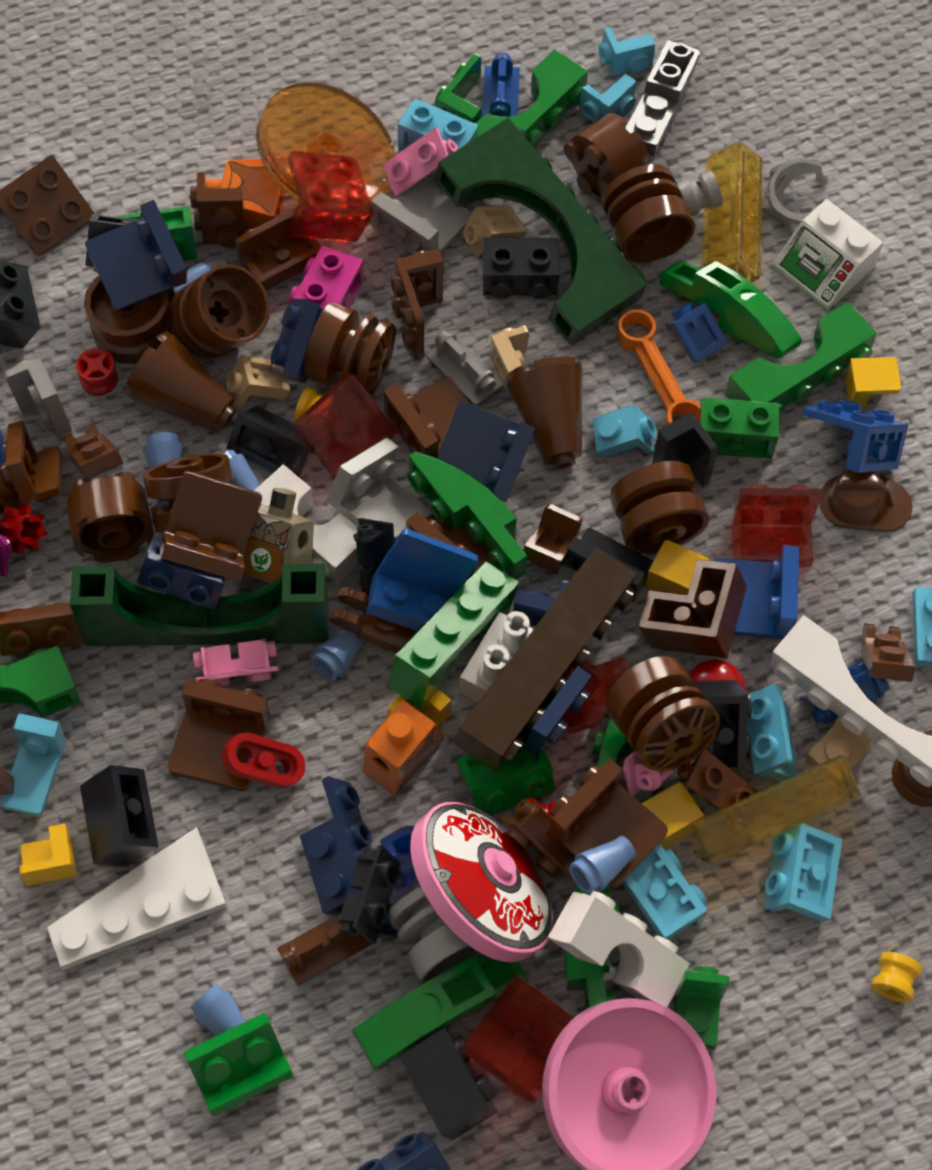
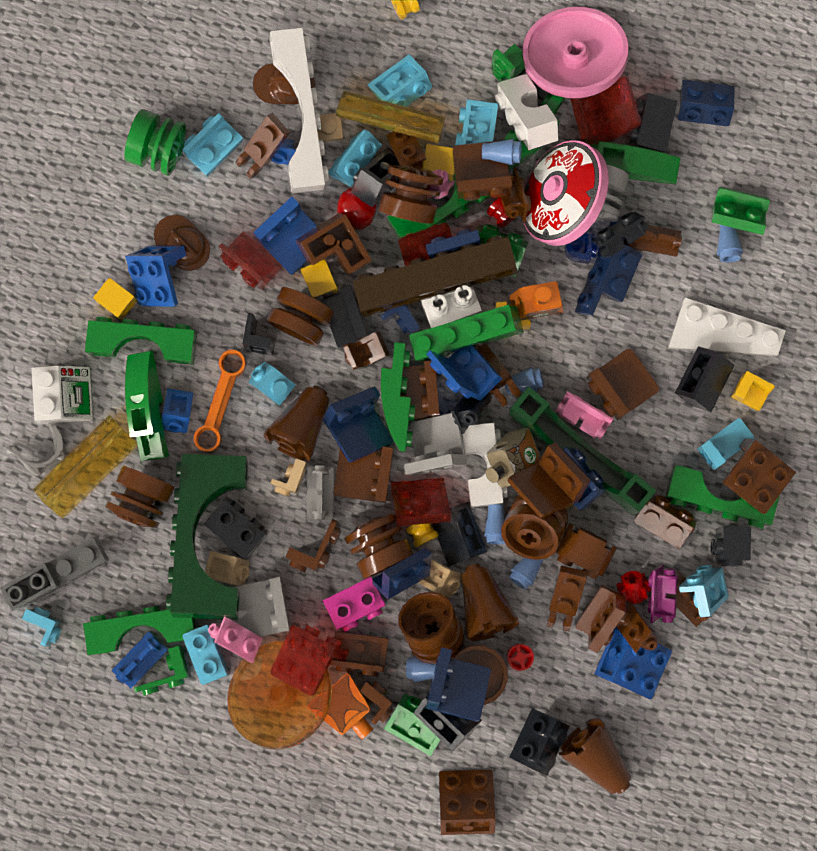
camera: 135 degrees left, 20 degrees up
light grey bracket [4,357,73,437] -> none
red plate [222,733,305,788] -> none
reddish brown brick [564,113,650,198] -> none
medium azure bracket [579,74,636,122] -> none
light grey wheel [677,170,723,216] -> none
green bracket [700,397,779,459] -> none

